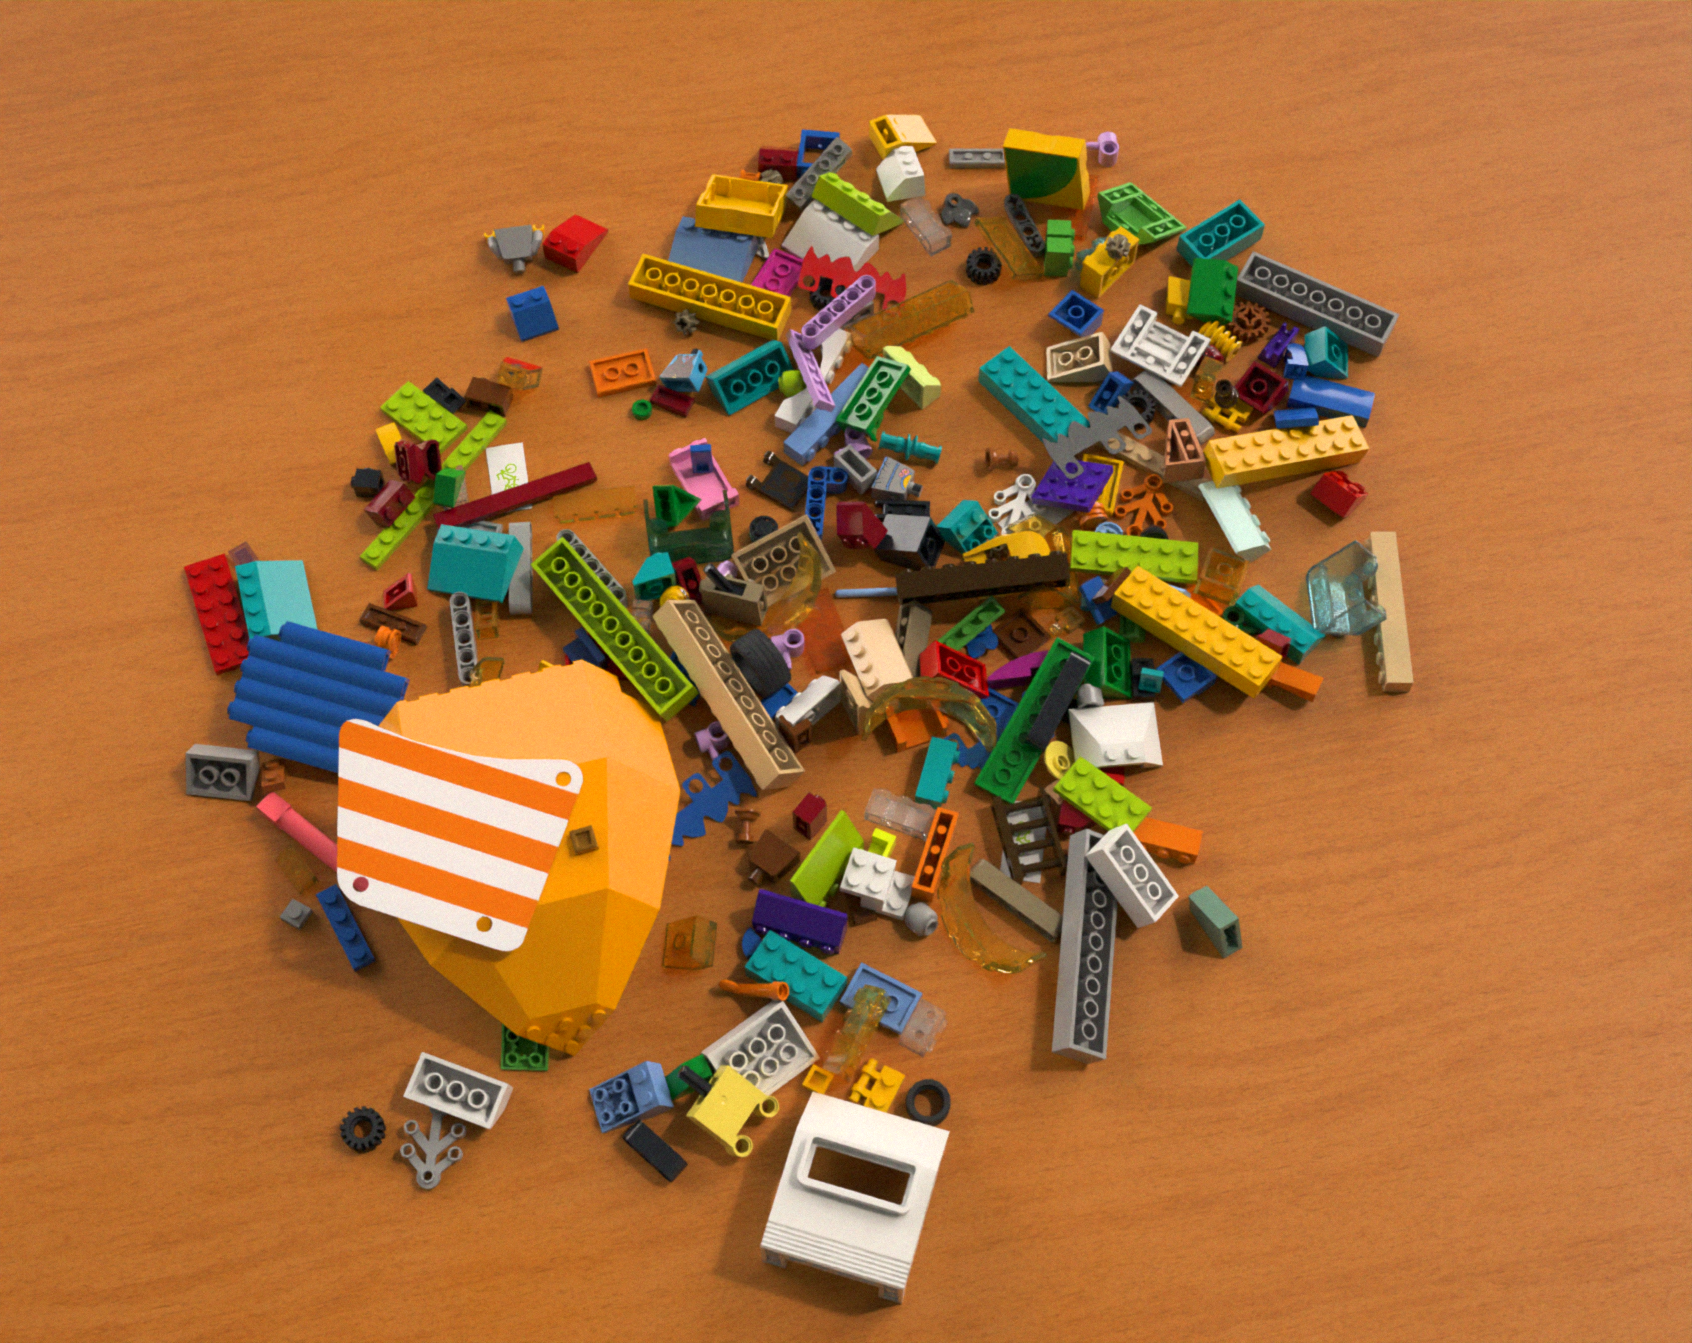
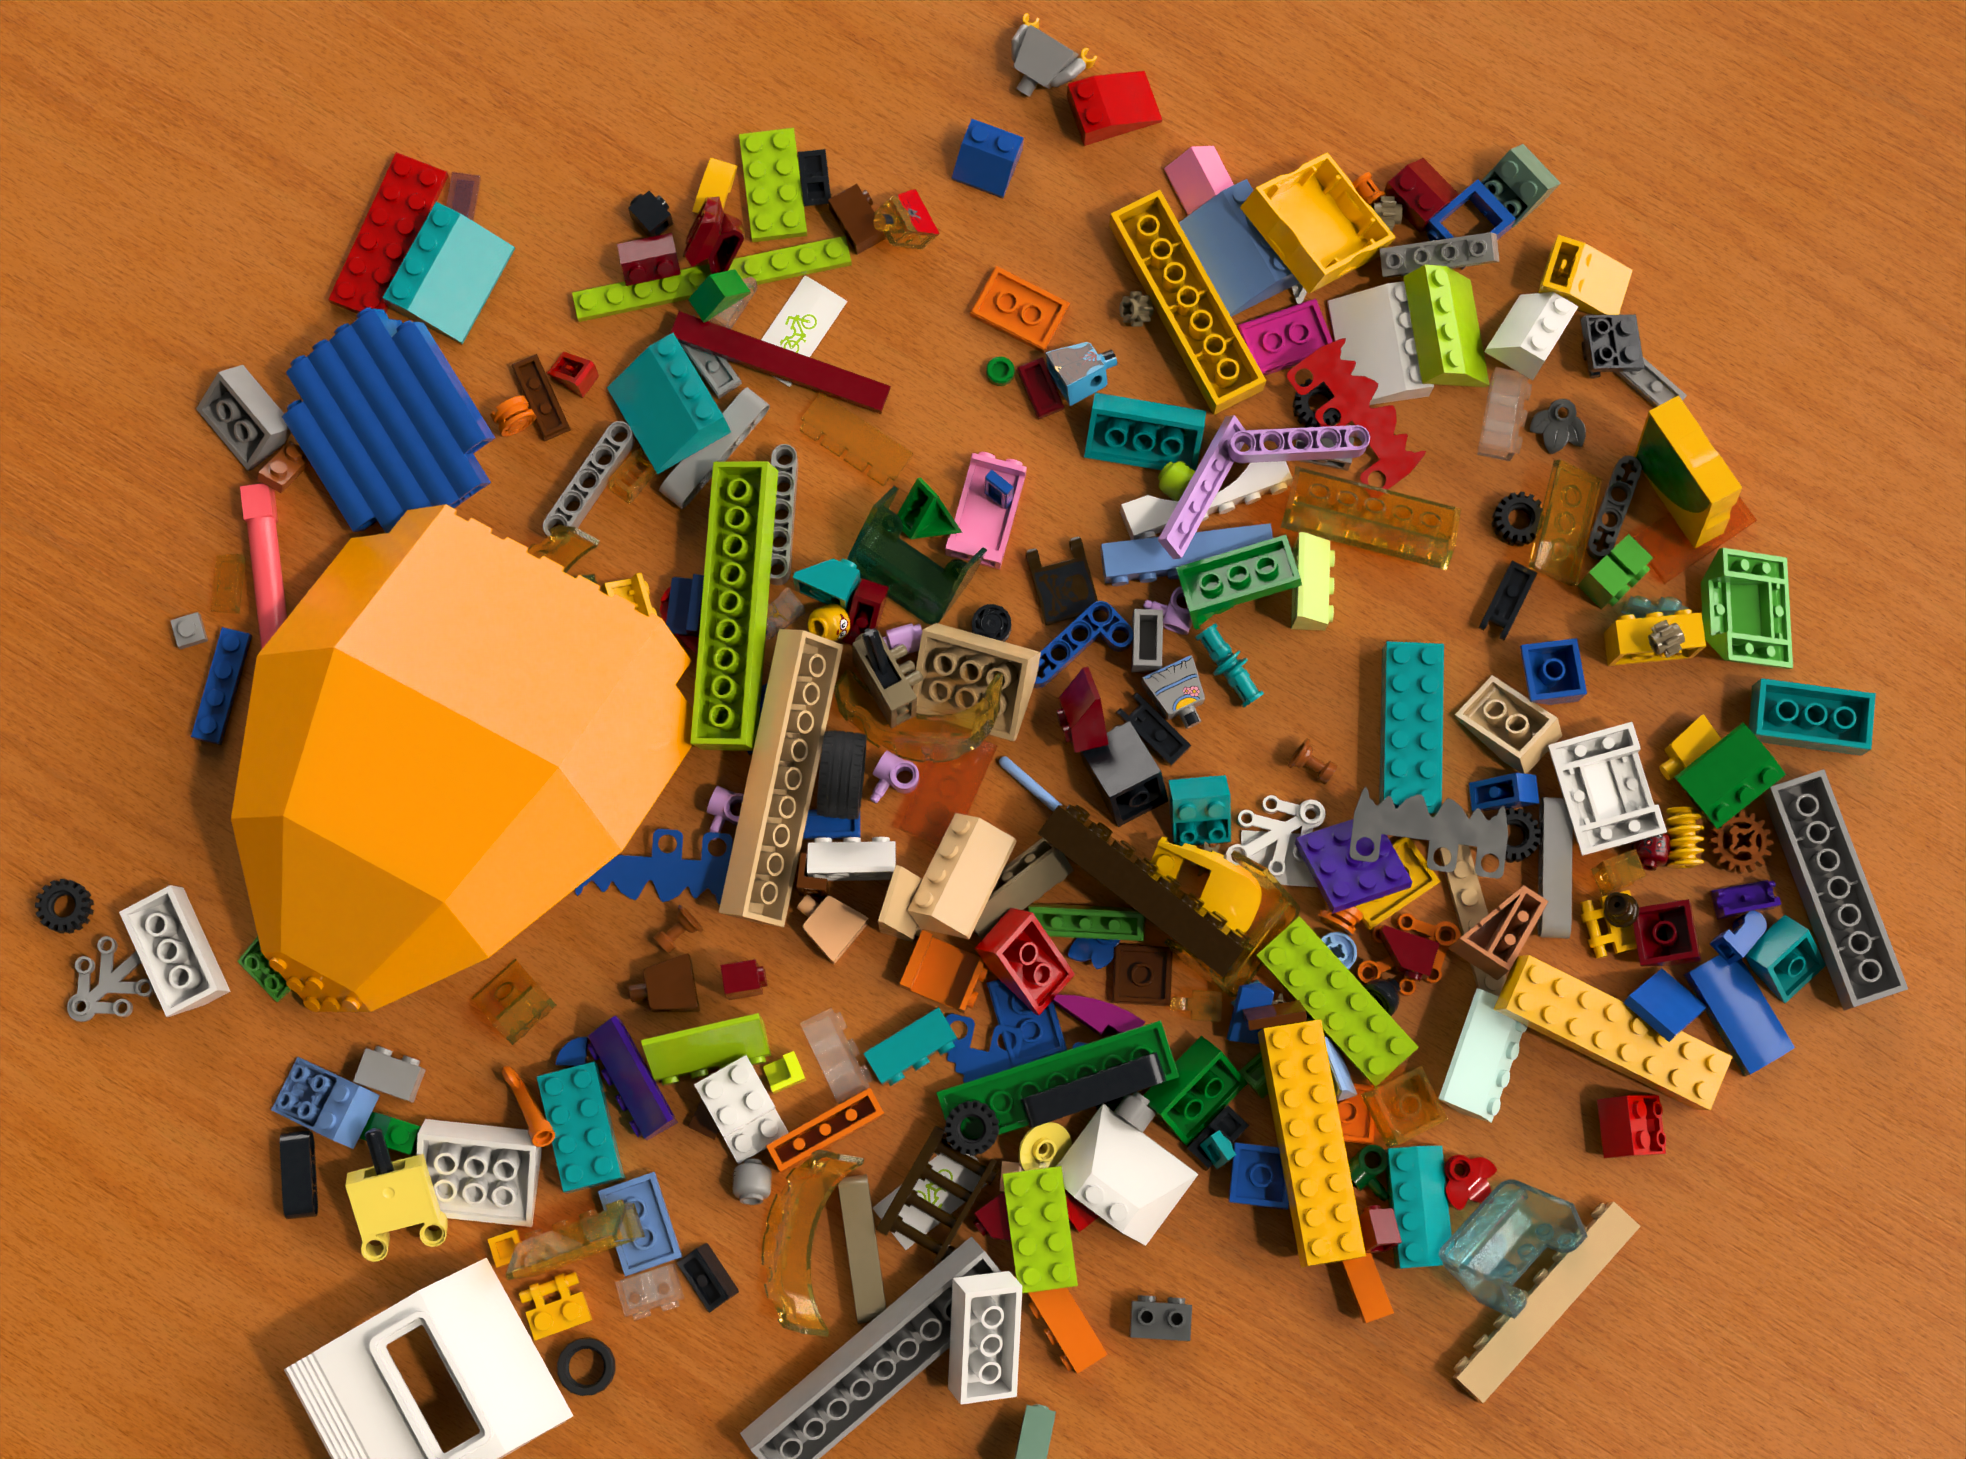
camera: 40 degrees right, 15 degrees up
piece [337,719,583,951] -> none
pearl gold tile [569,825,599,855] -> none
clear yellow windscreen [861,676,997,752] -> none
lavender piece [1086,132,1119,167] -> none
none -> light grey brick [353,1046,426,1103]
none -> black slope [677,1243,739,1313]
none -> light nougat torso [797,895,869,964]
none -> black tyre [945,1100,999,1156]
none -> dark grey brick [1129,1295,1192,1341]
none -> bright pink slope [1164,146,1234,216]
none -> dark red slope [1378,925,1440,982]
none -> red plate [1444,1155,1497,1211]
none -> black hinge [1479,560,1538,641]
none -> sand green slope [1481,144,1561,228]
none -> black plate [1580,314,1645,379]

